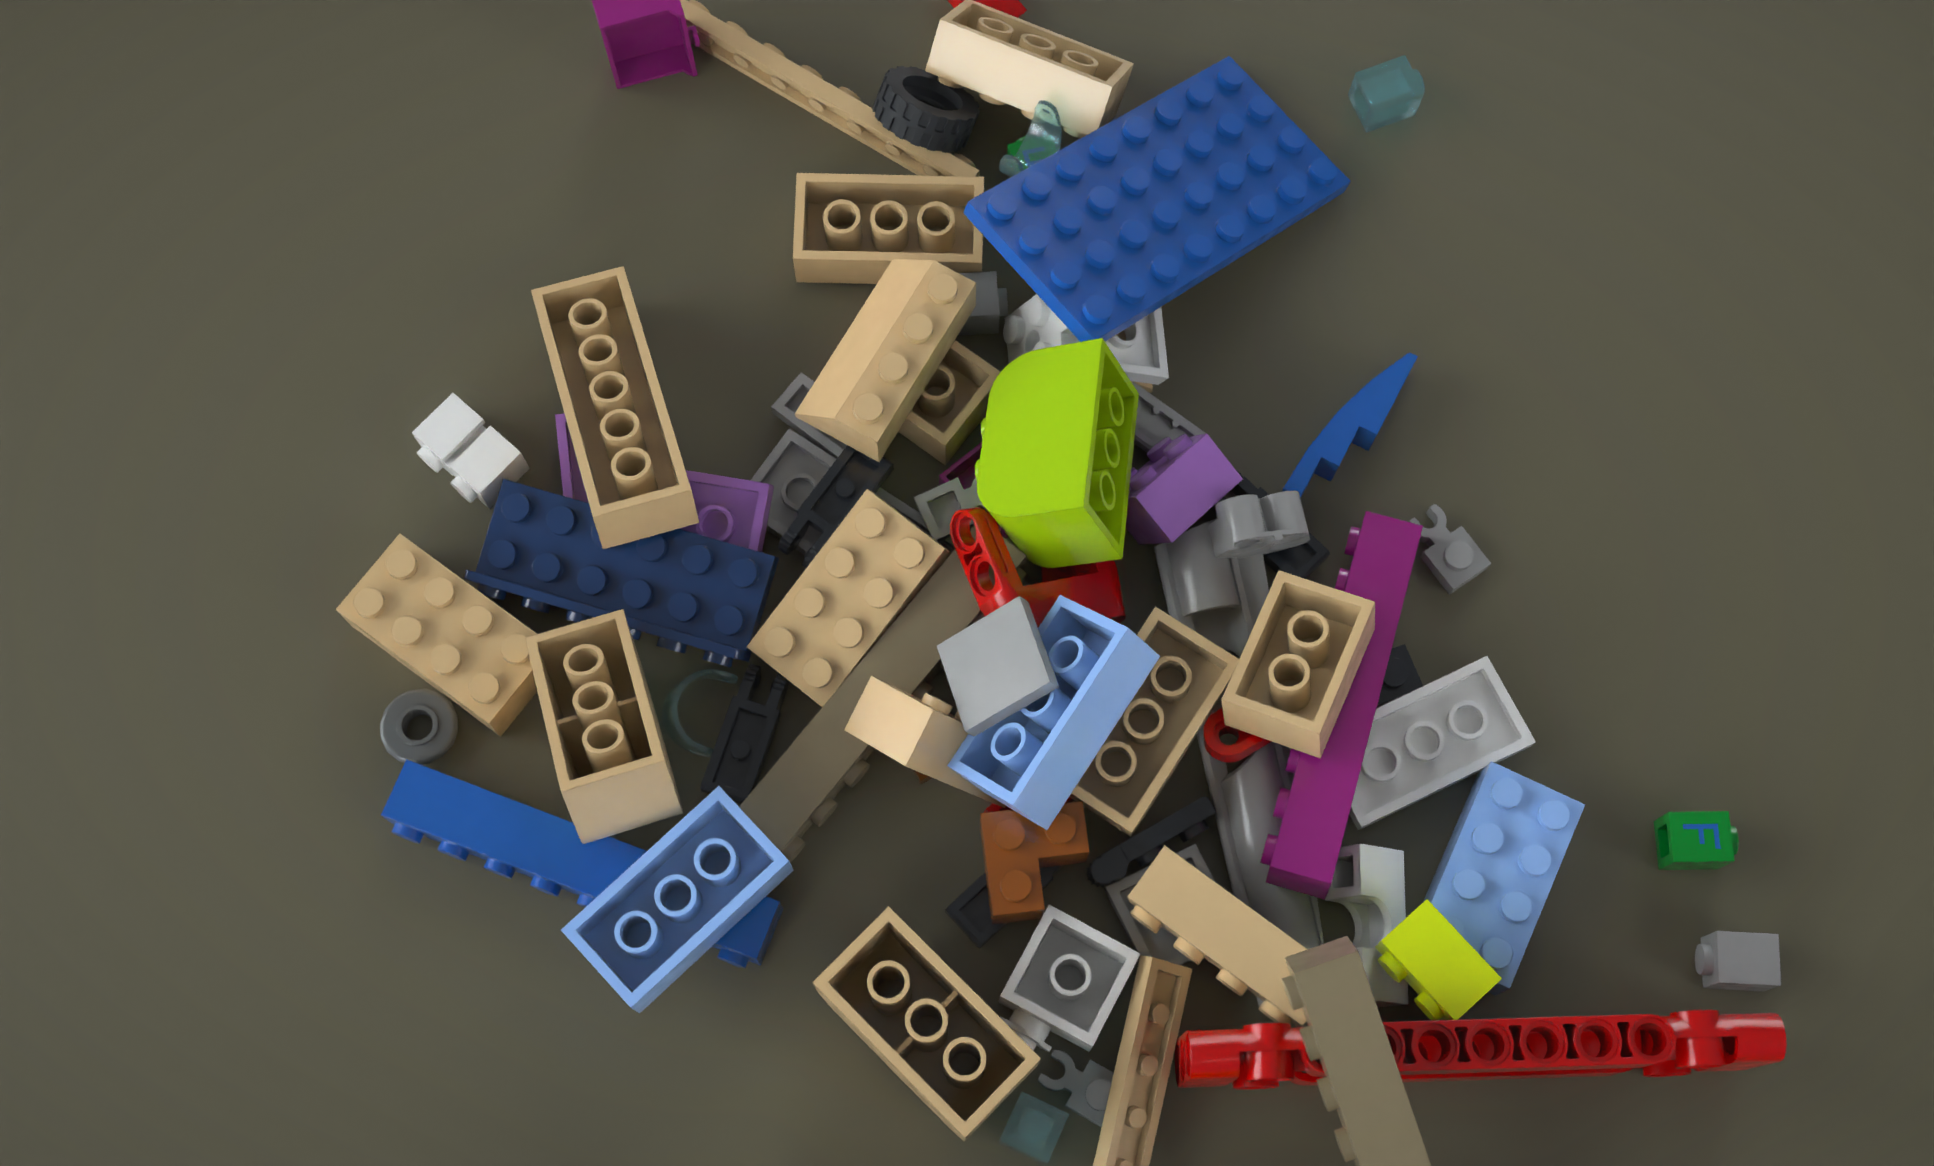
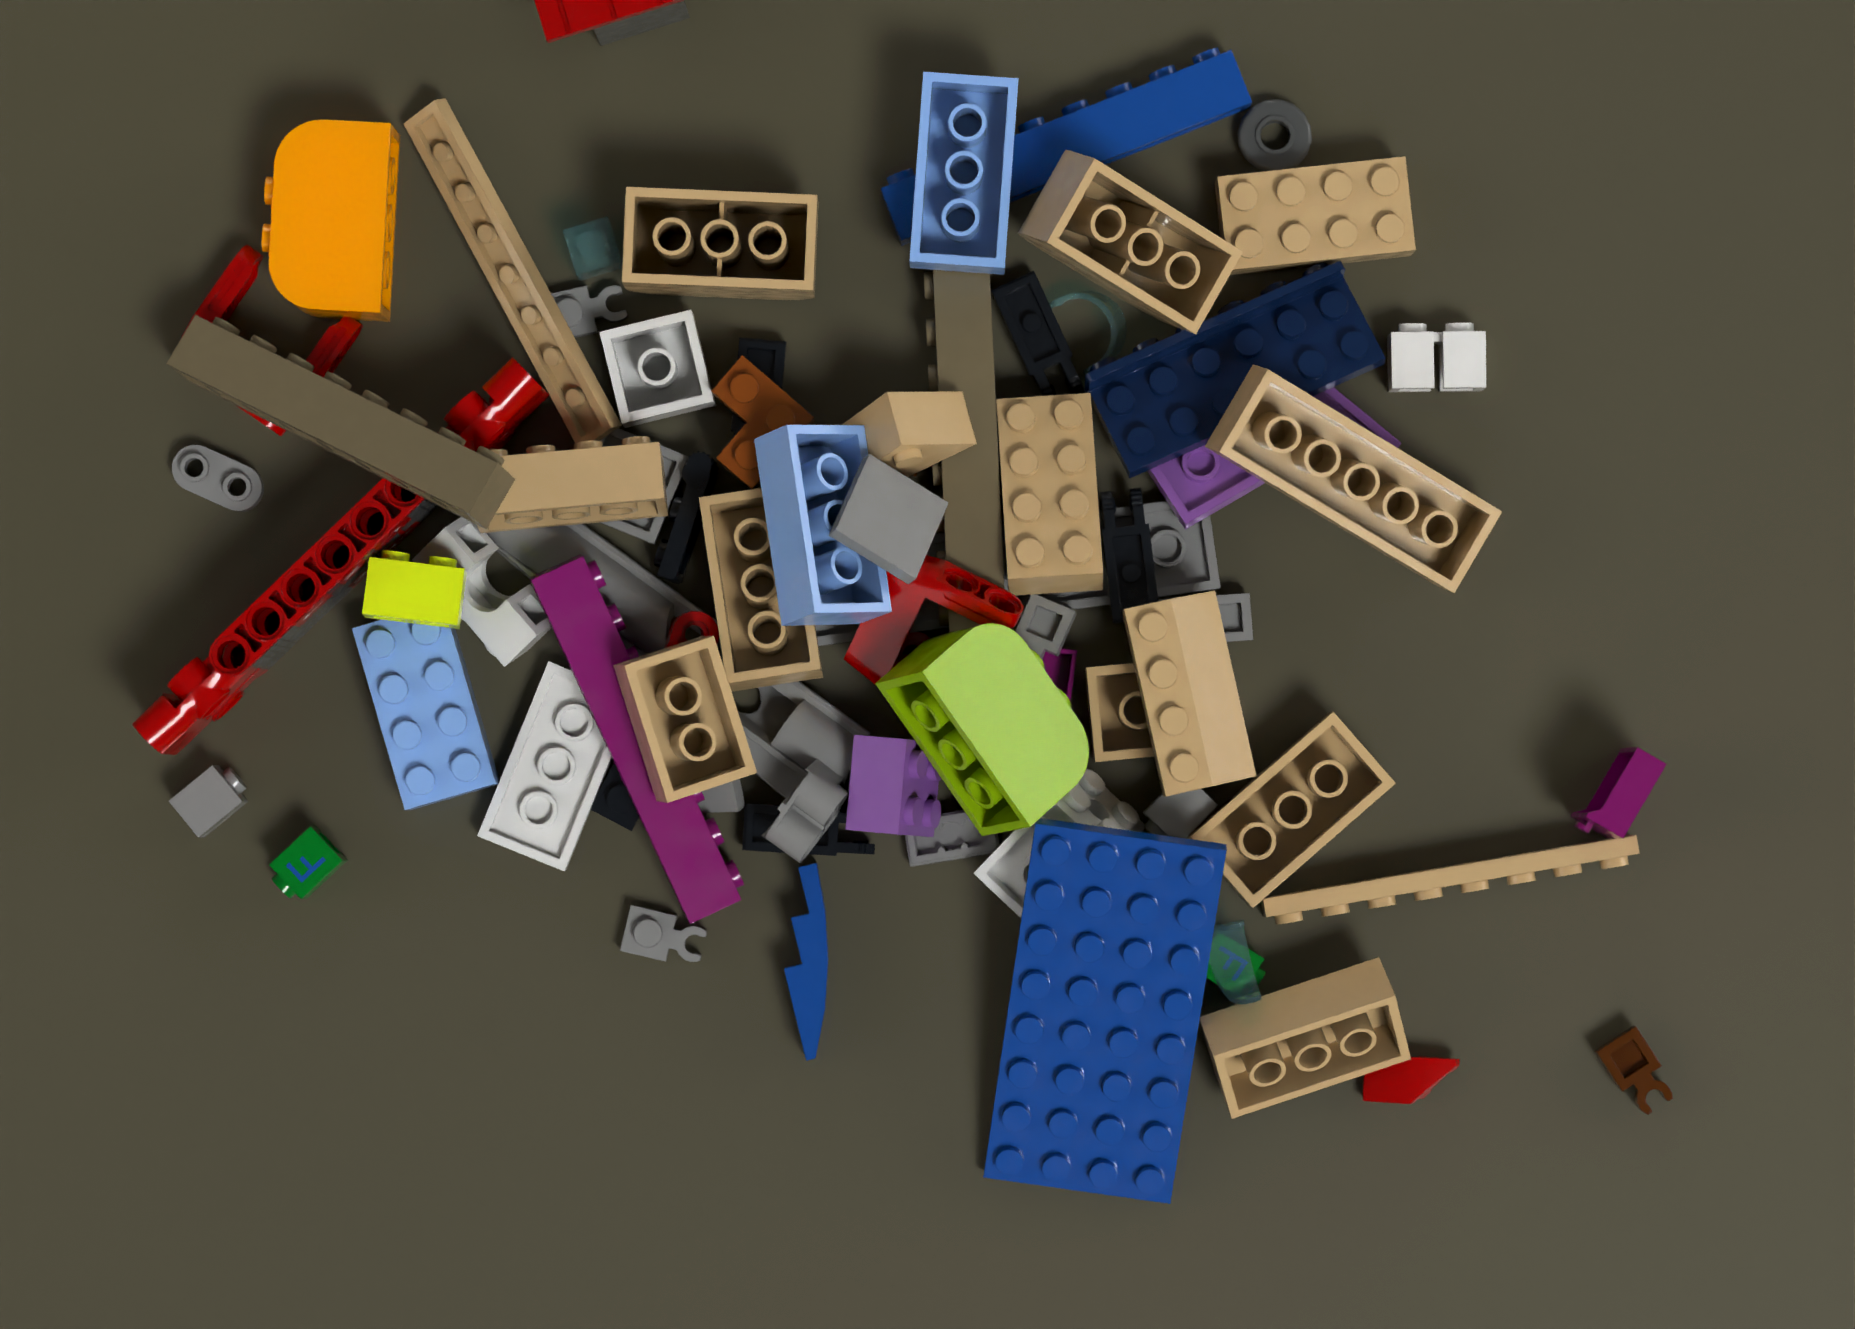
camera: 140 degrees right, 15 degrees up
black tyre [872,66,980,153] -> none
white plate [1000,1009,1052,1052] -> none
clear light blue brick [1348,55,1425,133] -> none

